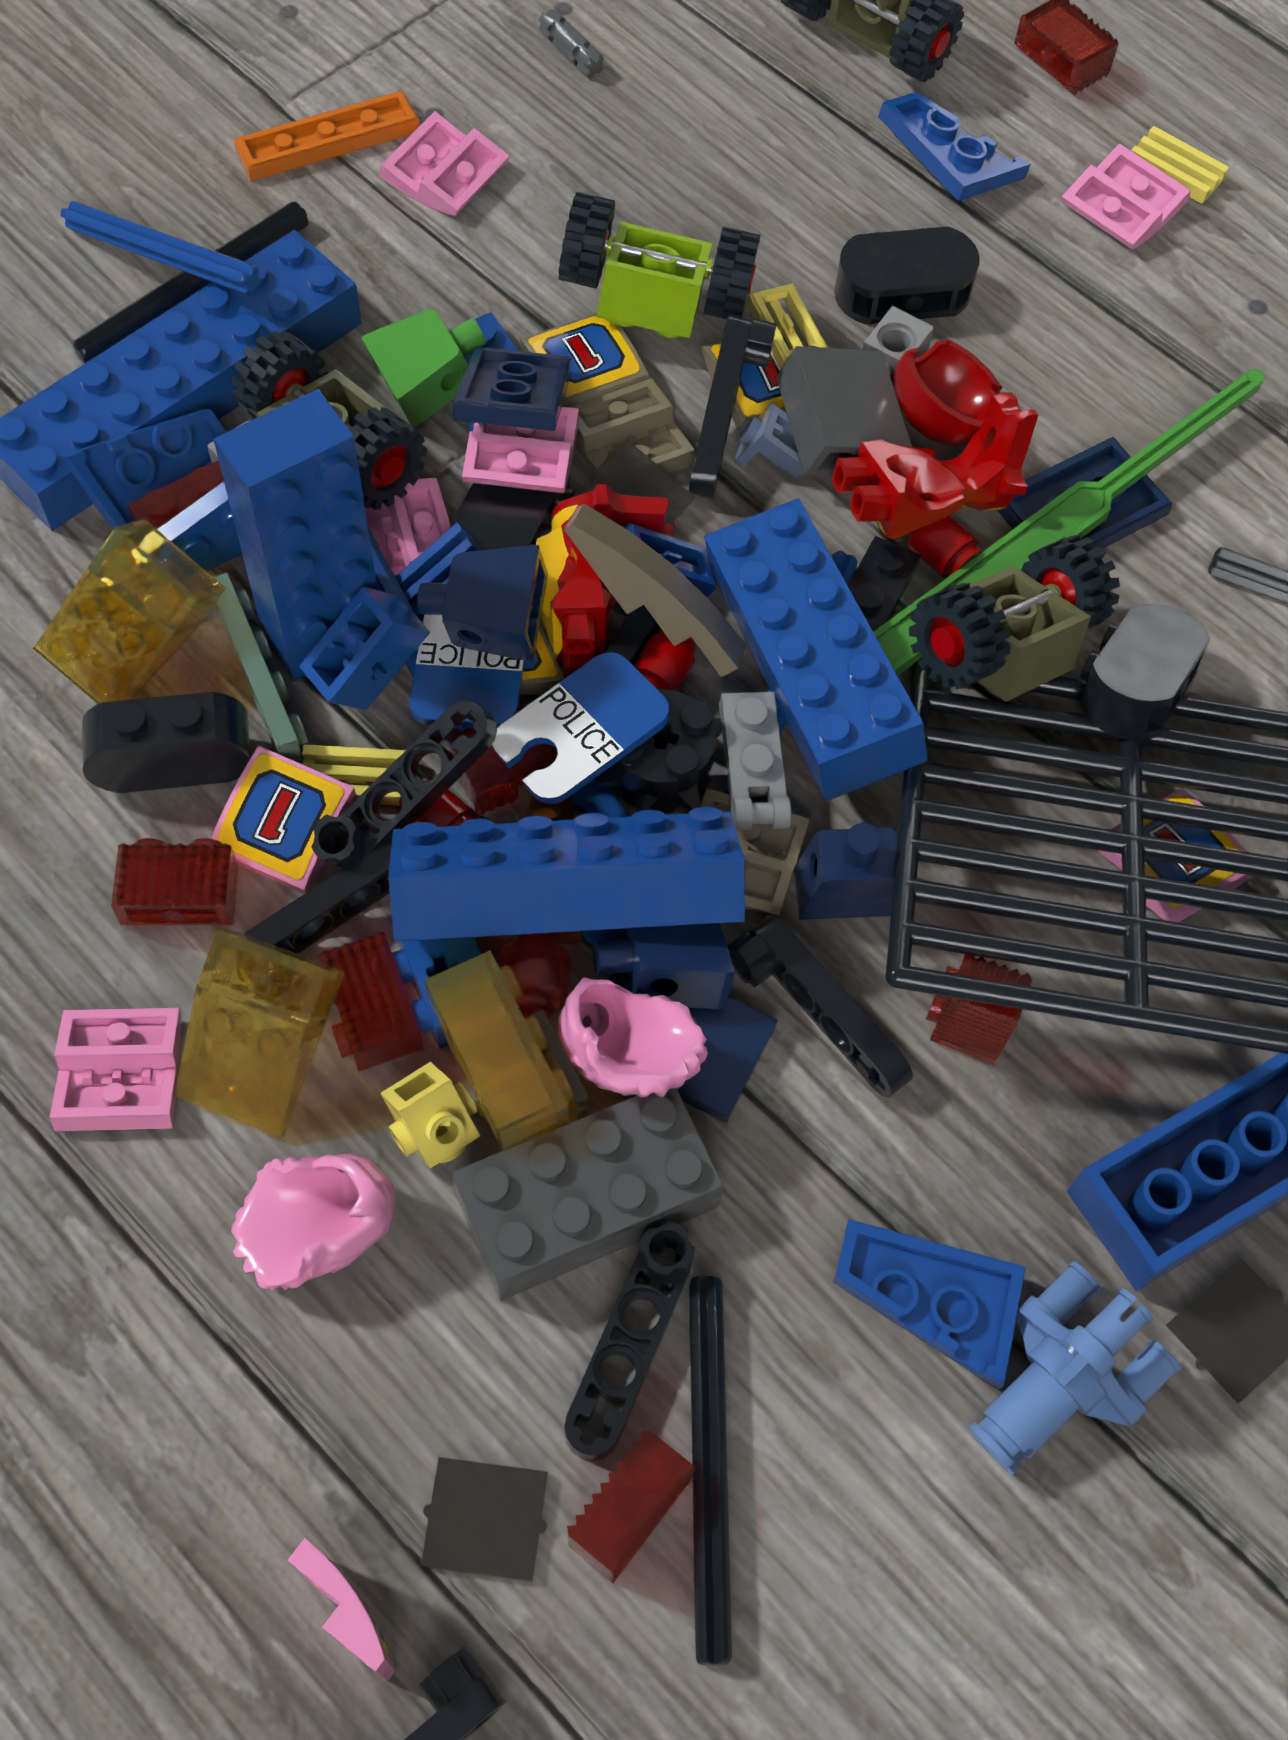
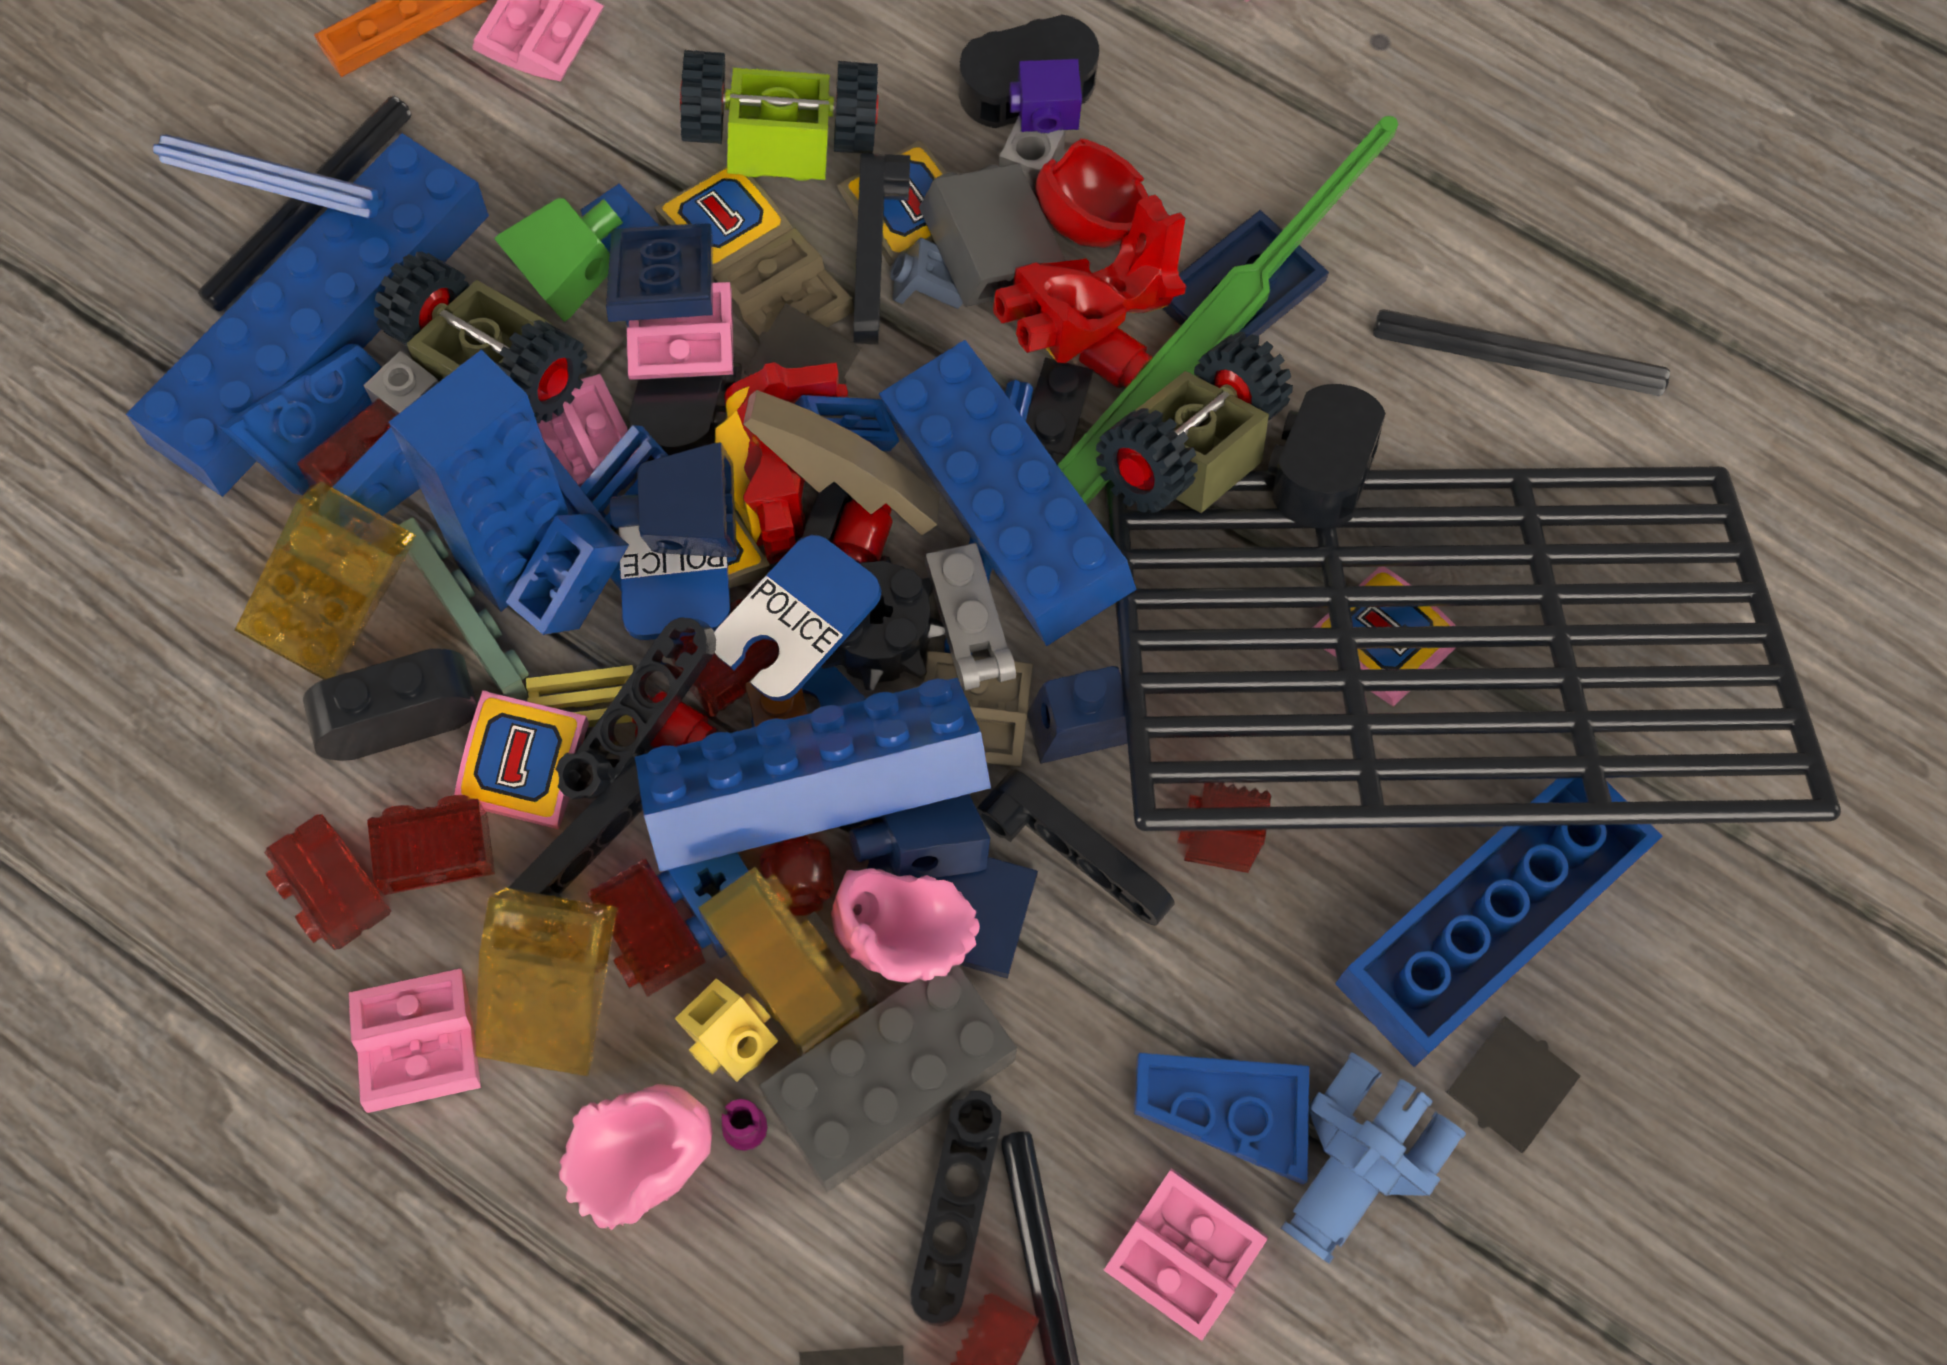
camera: 10 degrees left, 5 degrees up
light yellow tile [748,283,828,369] -> none
none -> clear red brick [264,814,391,950]
none -> magenta pin [721,1099,768,1151]
none -> dark purple brick [1009,59,1082,133]
none -> bright pink slope [1104,1168,1268,1341]

